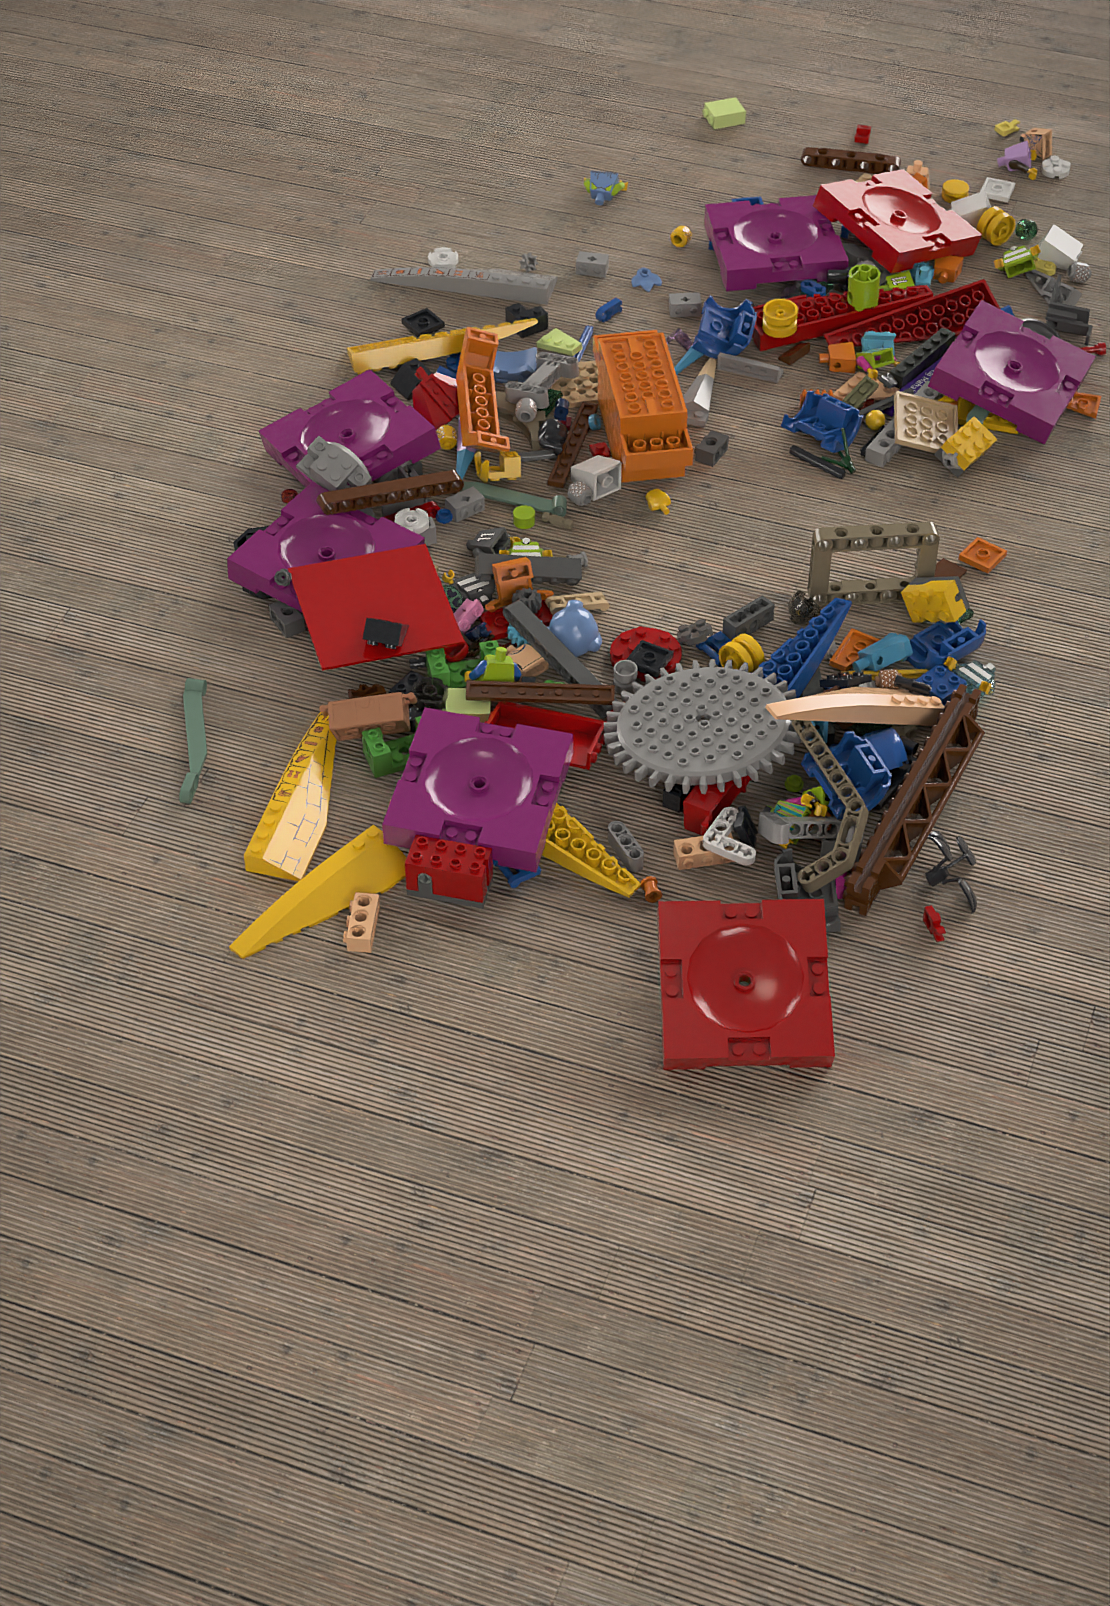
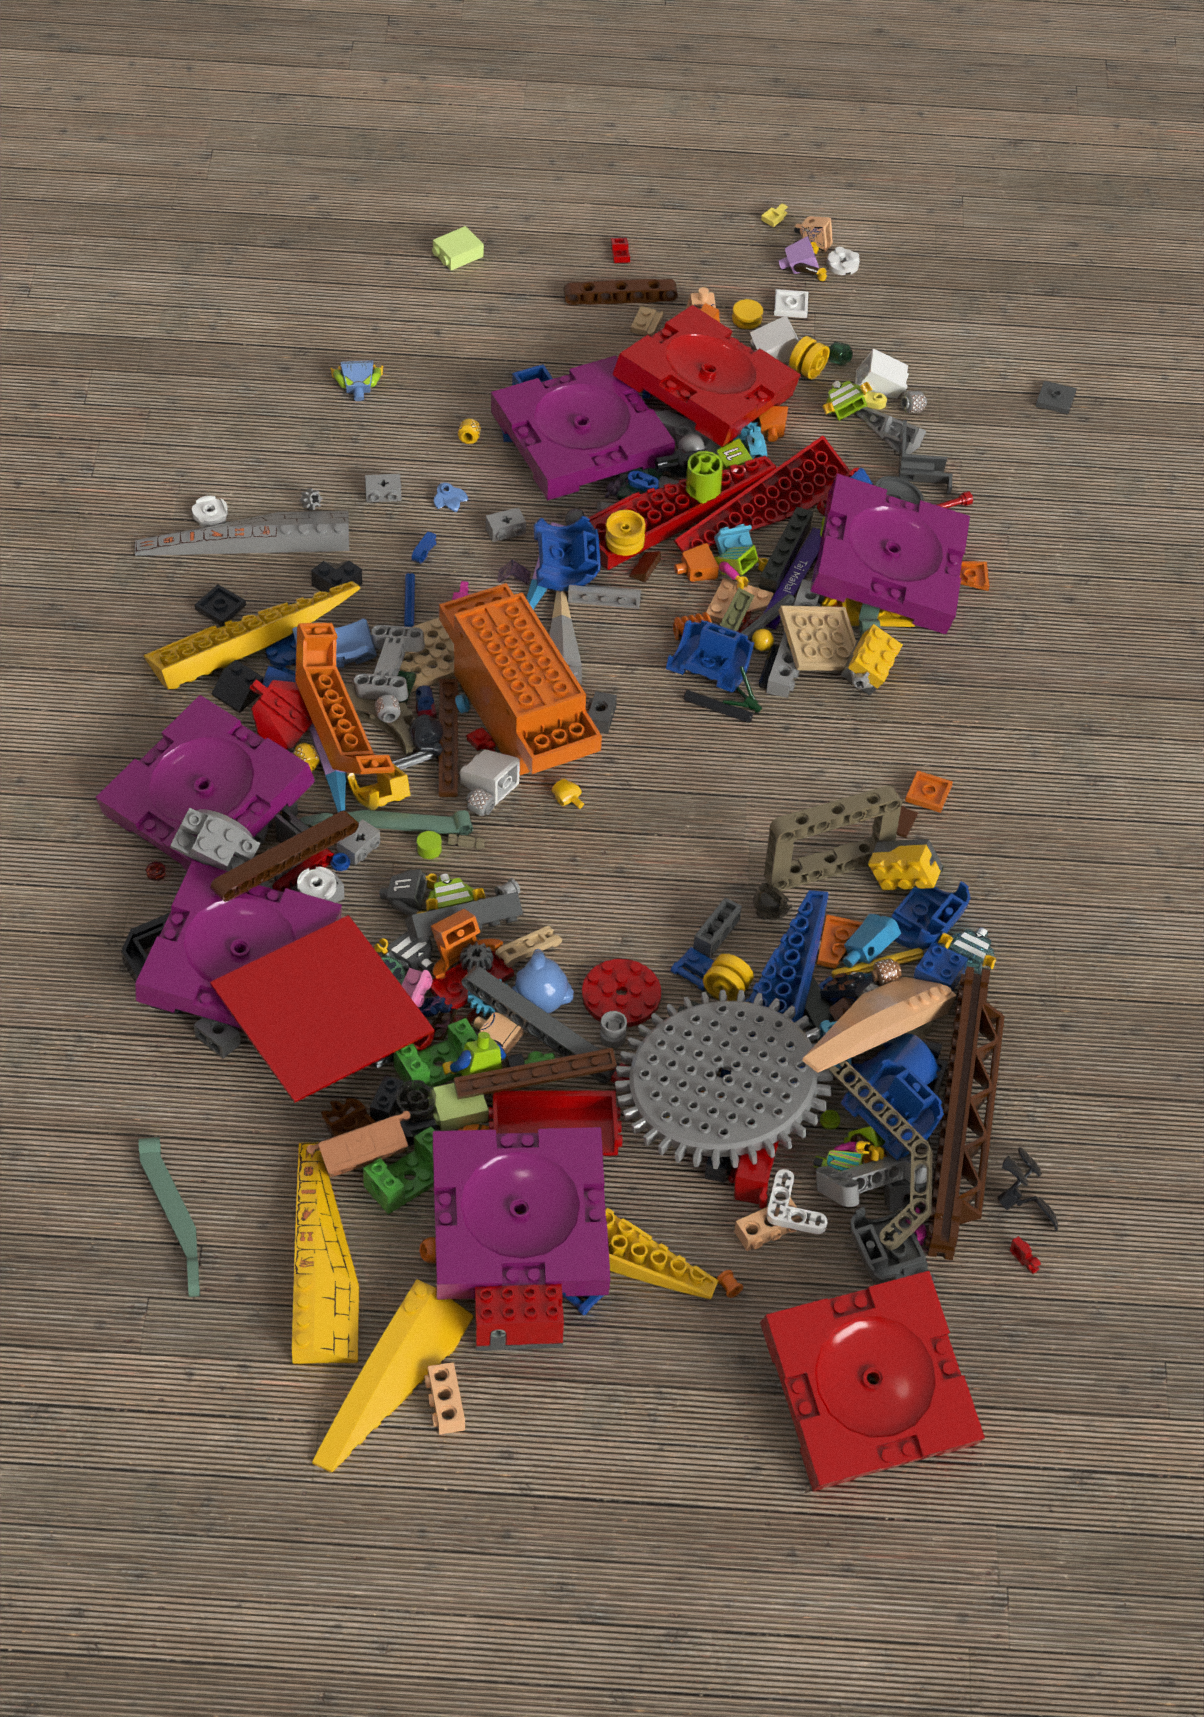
camera: 20 degrees left, 5 degrees up
dark grey plate [274,569,292,586] -> none
black slope [363,617,409,649] -> none
yellowish green wing [536,328,583,356] -> none
light grey beam [608,821,644,872] -> none
black plate [626,640,674,678] -> none
dark grey plate [677,619,713,645] -> none
black plate [733,805,758,849] -> none
dark grey piece [879,373,898,389] -> none
black axle [894,675,932,696] -> none

